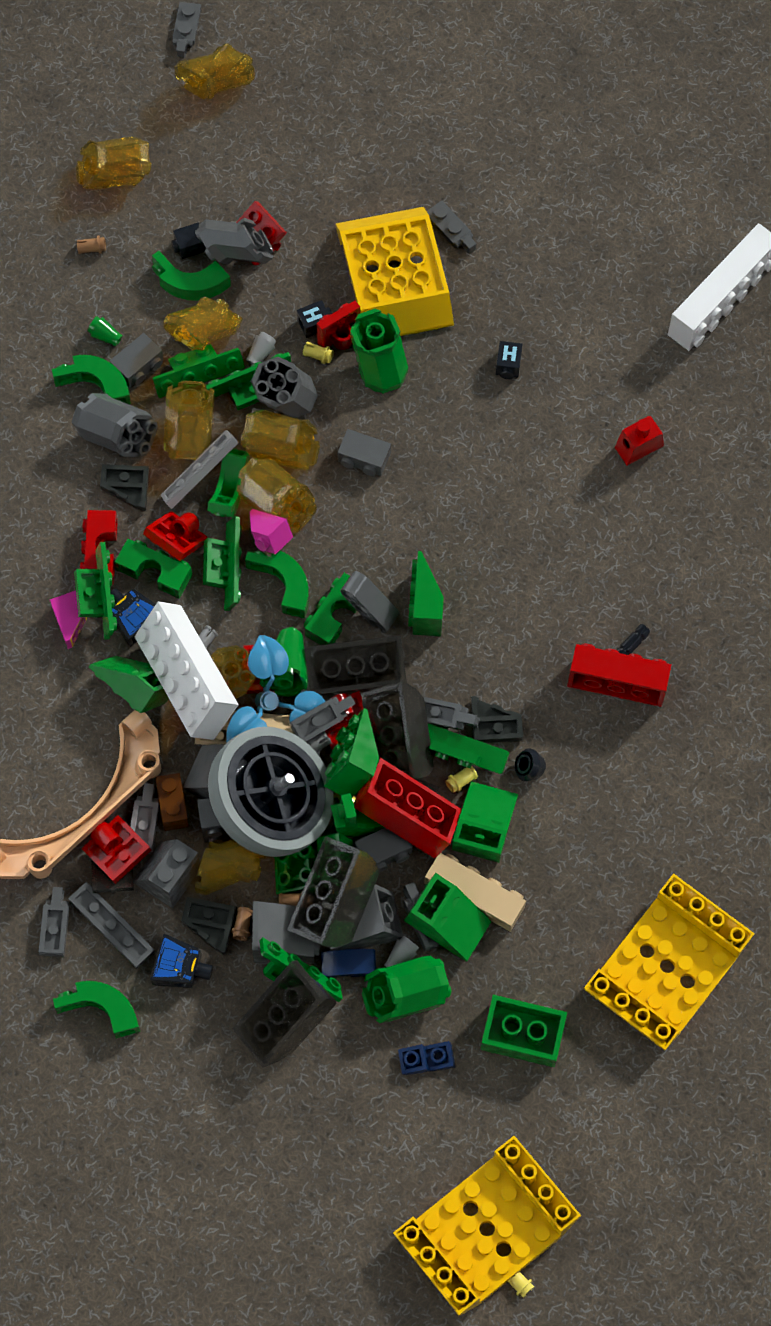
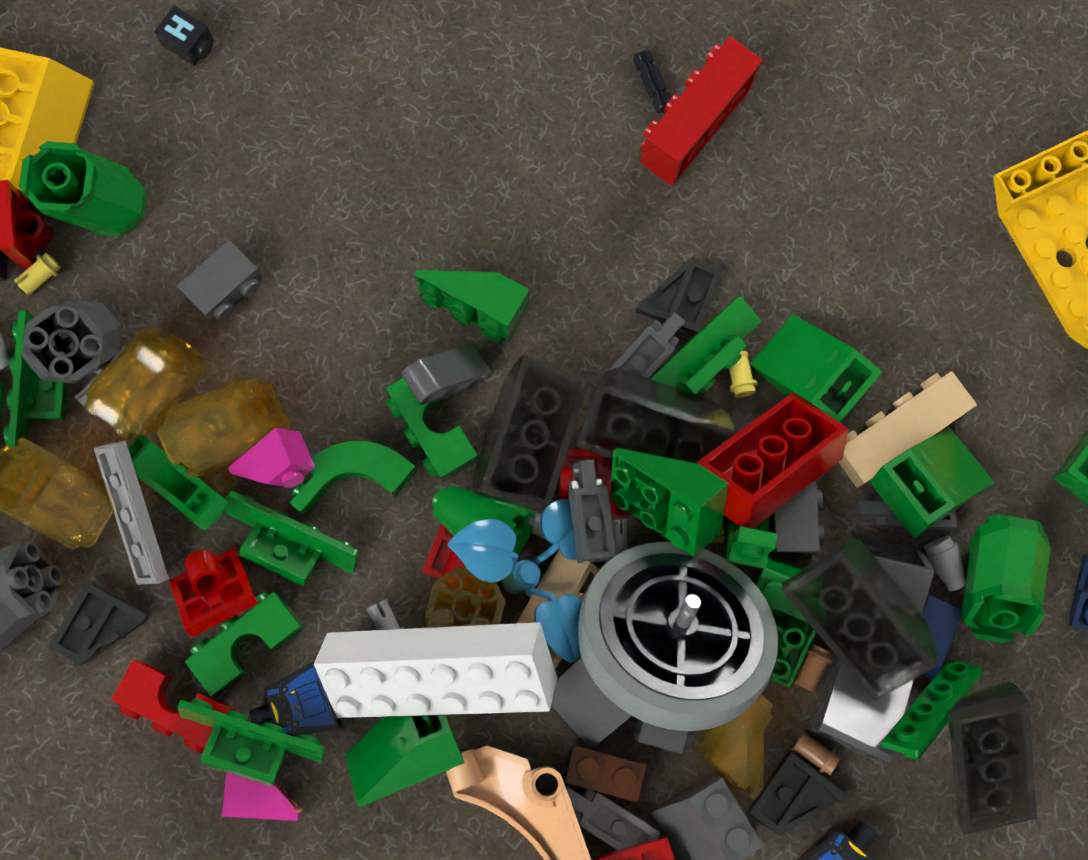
camera: 70 degrees left, 10 degrees up
black cone [514,748,546,782] -> none

